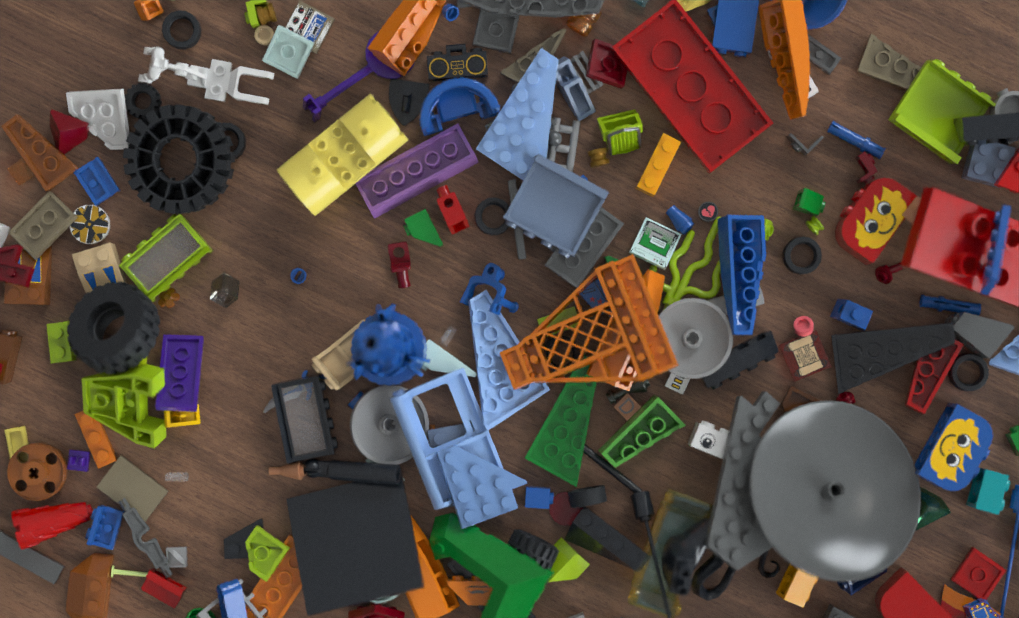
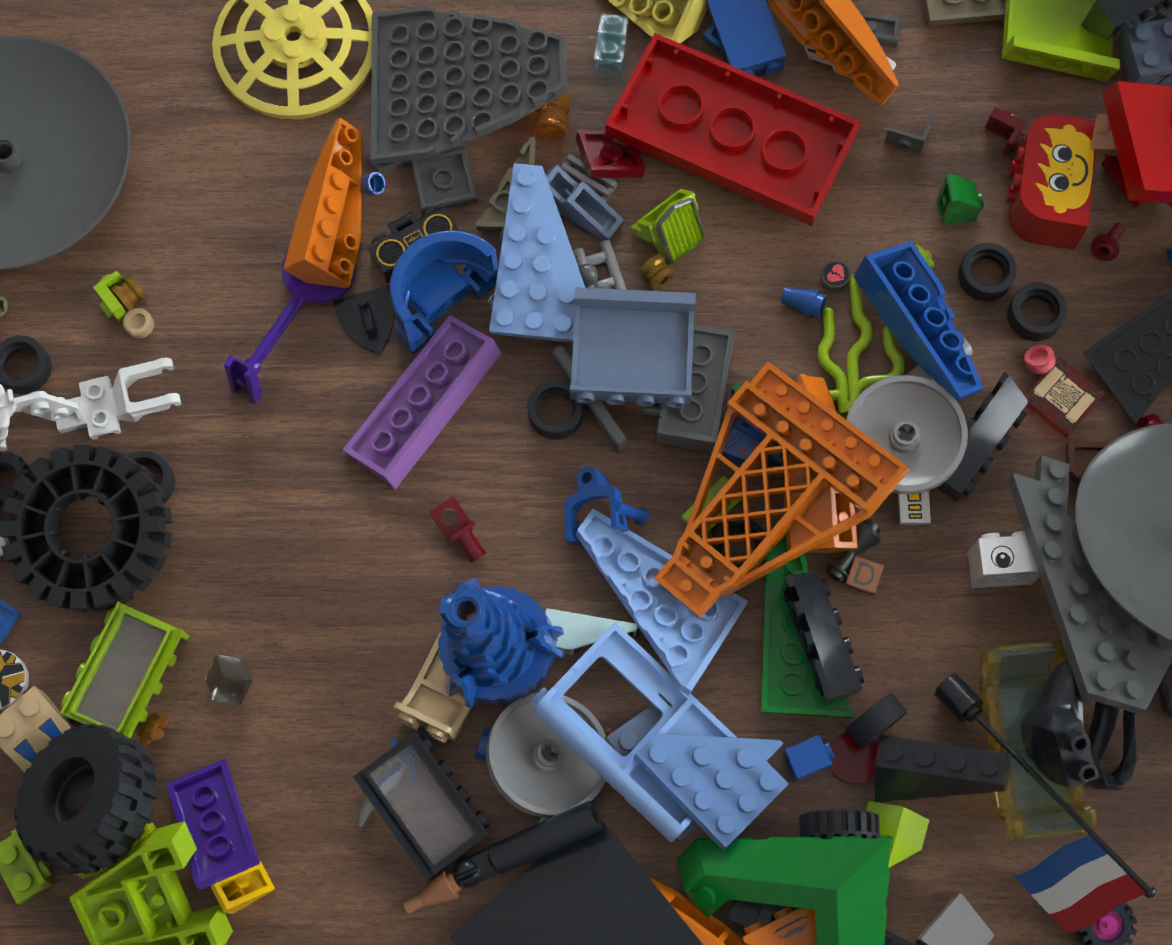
camera: 25 degrees left, 15 degrees down
light aqua tile [262,25,315,79] -> none
light yellow cylinder [277,93,408,216] -> none
tile [285,0,335,54] -> none
blue hinge [290,268,306,284] -> none
green slope [403,209,444,247] -> none
red torso [436,185,470,235] -> none
clear tile [439,326,457,346] -> none
black bar [581,442,642,494] -> none
bright green wedge [598,395,685,467] -> none
tile [629,217,682,270] -> none
light orange brick [635,133,681,197] -> none
lime bush [805,216,824,236] -> none
blue pin [827,121,886,160] -> none
blue torso [830,299,873,331] -> none
none -> black wedge [780,572,864,705]
none -> black tyre [1007,282,1067,341]

